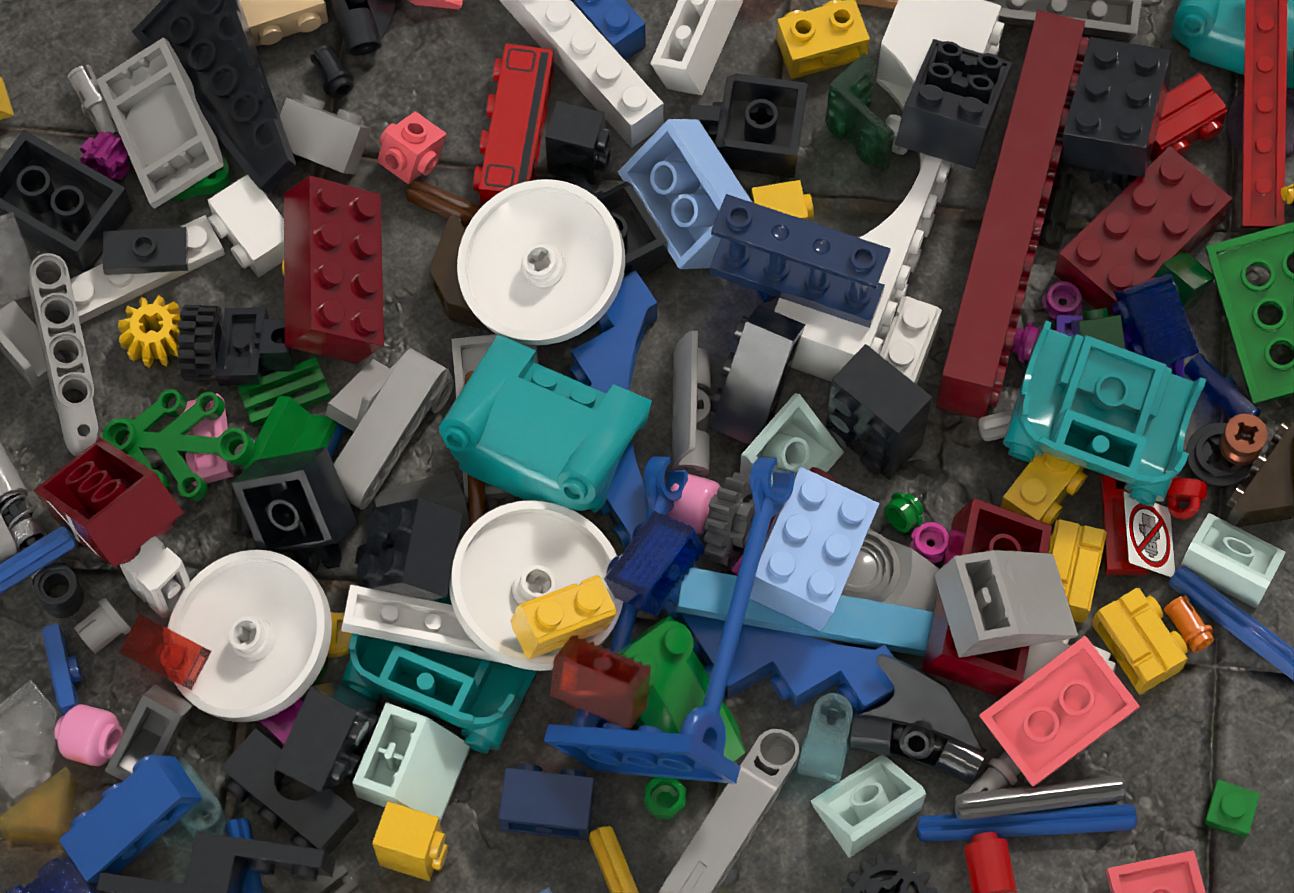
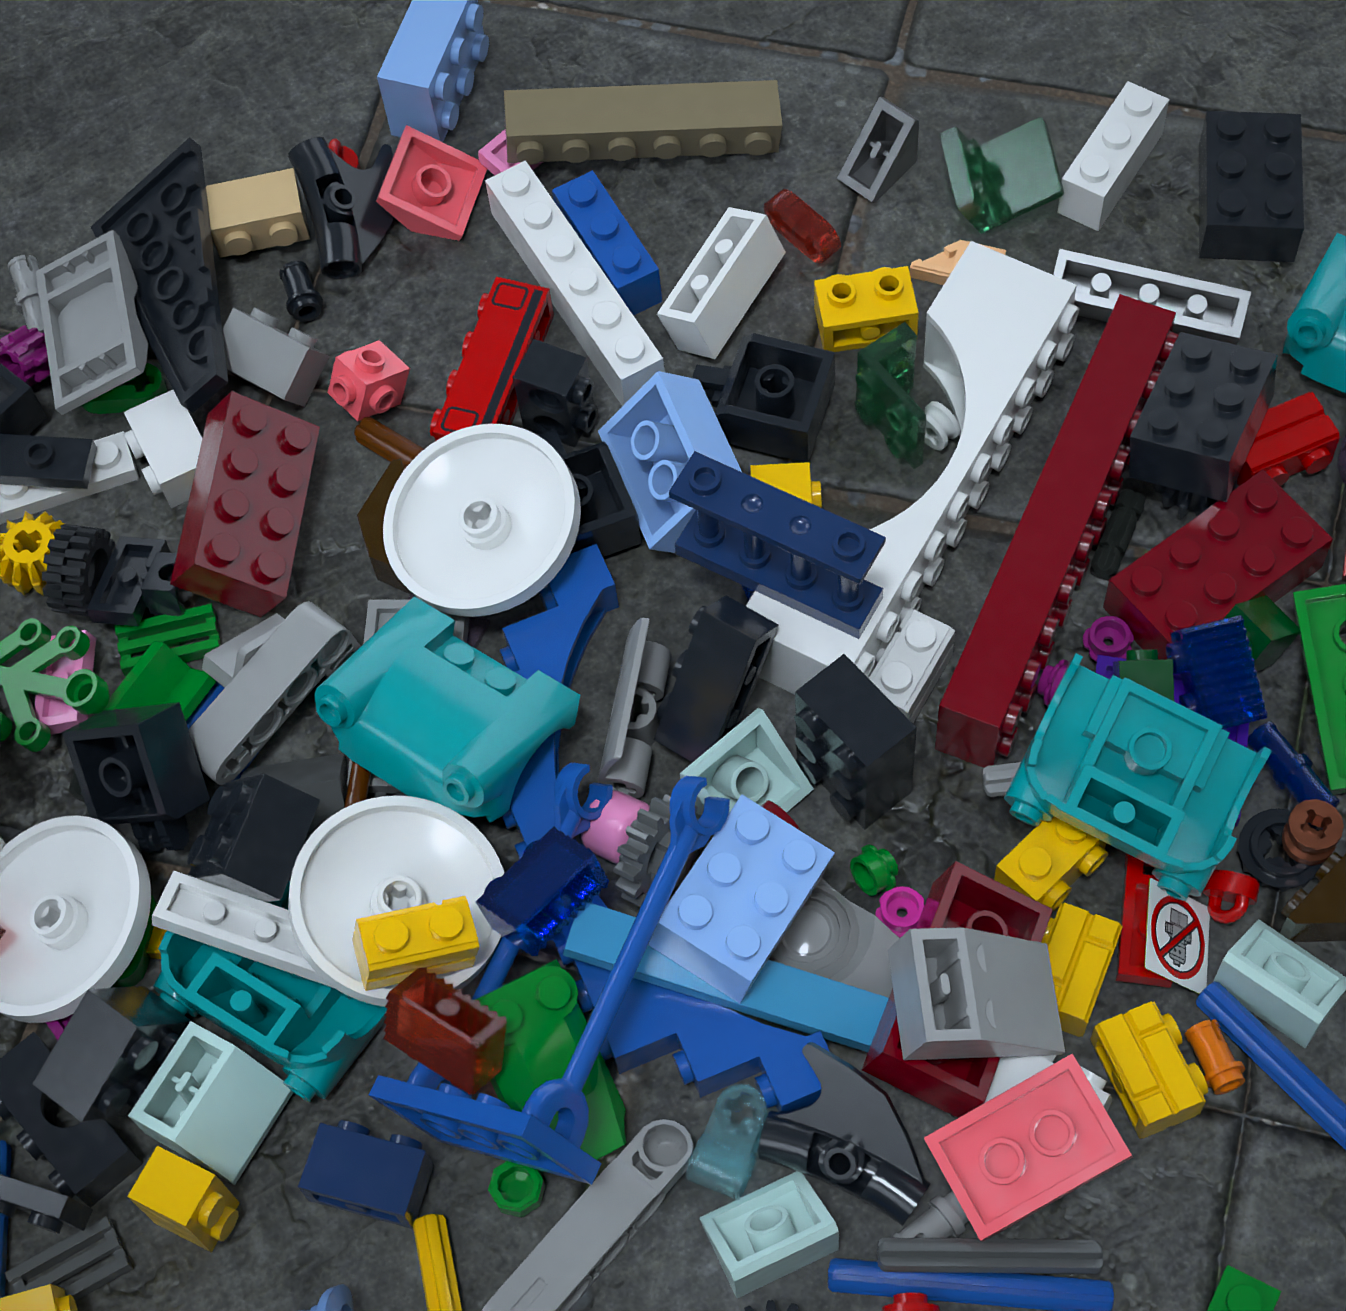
camera: 15 degrees right, 5 degrees down
black slope [895,39,1012,169] -> none

